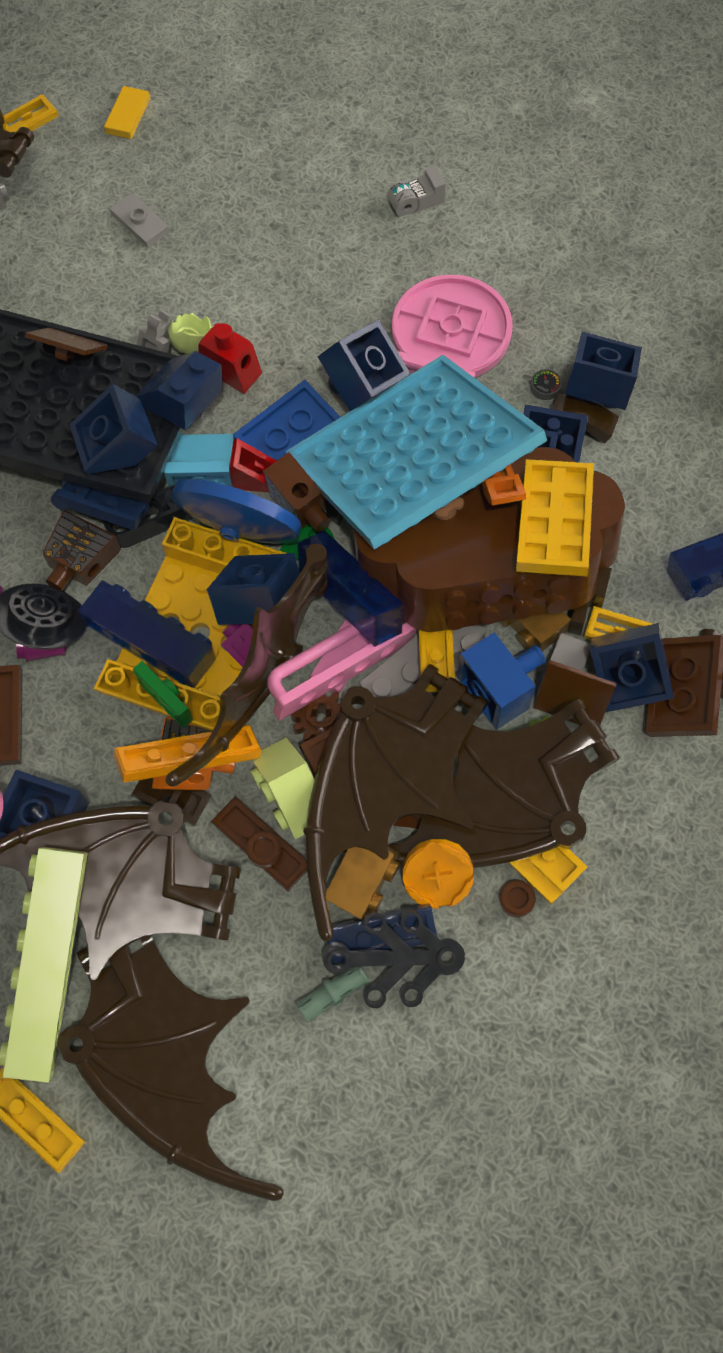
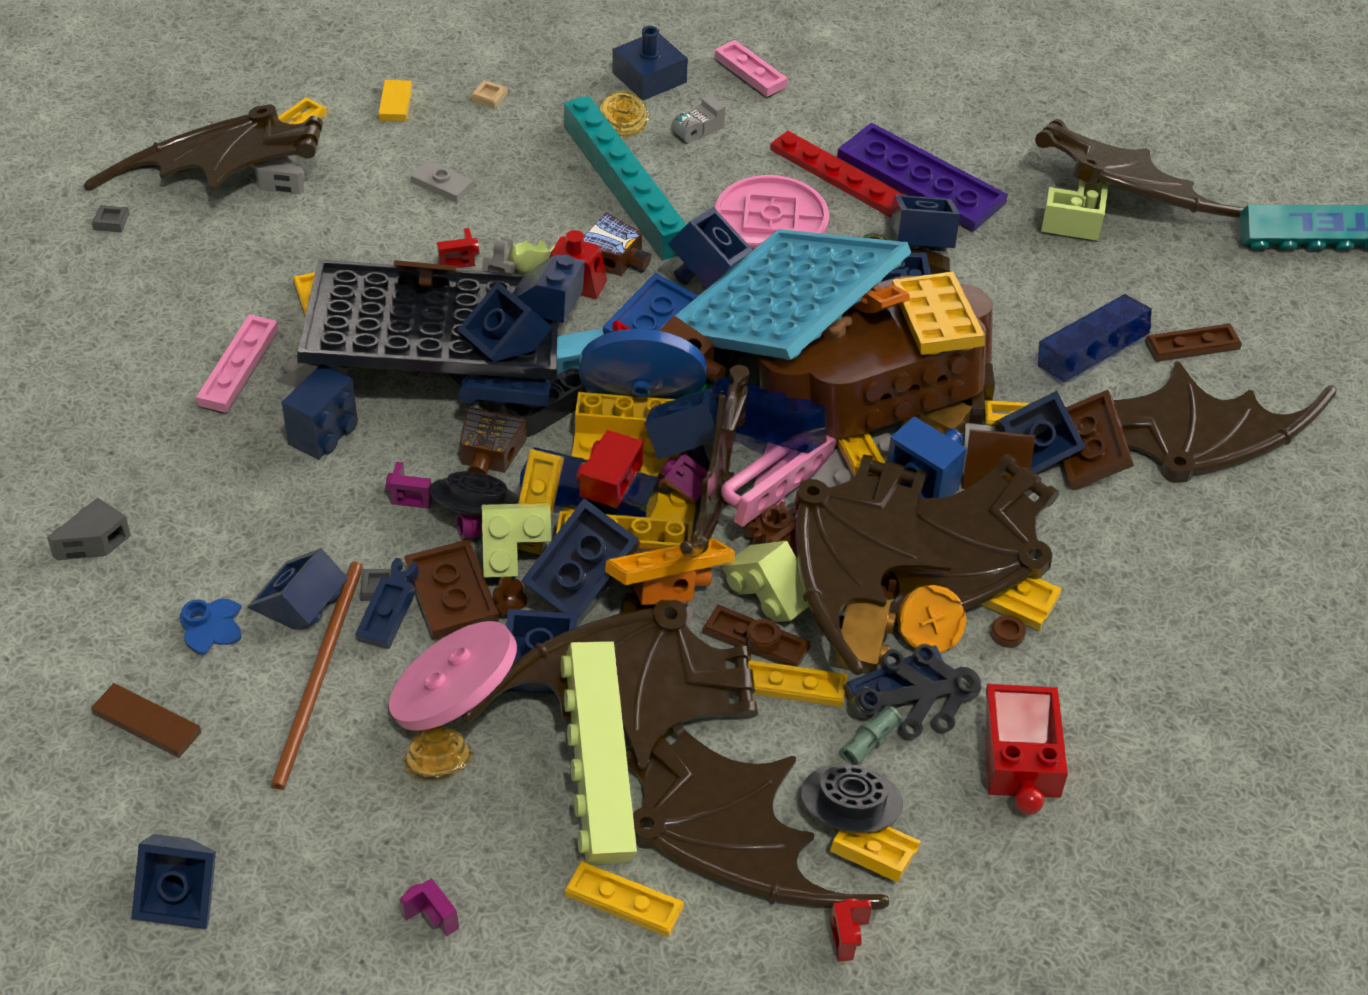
camera: 20 degrees left, 20 degrees down
green plate [133,661,193,728] -> none
none -> red bracket [437,228,480,268]
none -> tan tile [471,80,508,109]
none -> yellowish green brick [482,503,551,577]
none -> reddish brown plant [492,576,527,616]
none -> yellow tile [517,449,564,555]
none -> dark blue brick [521,499,640,626]
none -> teal brick [564,95,687,261]
none -> red brick [577,429,644,508]
none -> torso [584,212,651,276]
none -> clear yellow piece [598,91,649,137]
none -> dark blue brick [612,26,688,101]
none -> bright pink plate [714,40,788,97]
none -> yellow tile [749,660,847,707]
none -> red plate [770,130,904,218]
none -> black wheel [801,764,903,834]
none -> yellow plate [830,827,921,883]
none -> red bracket [830,898,872,962]
none -> dark purple plate [837,123,1008,231]
none -> red slope [986,684,1068,815]

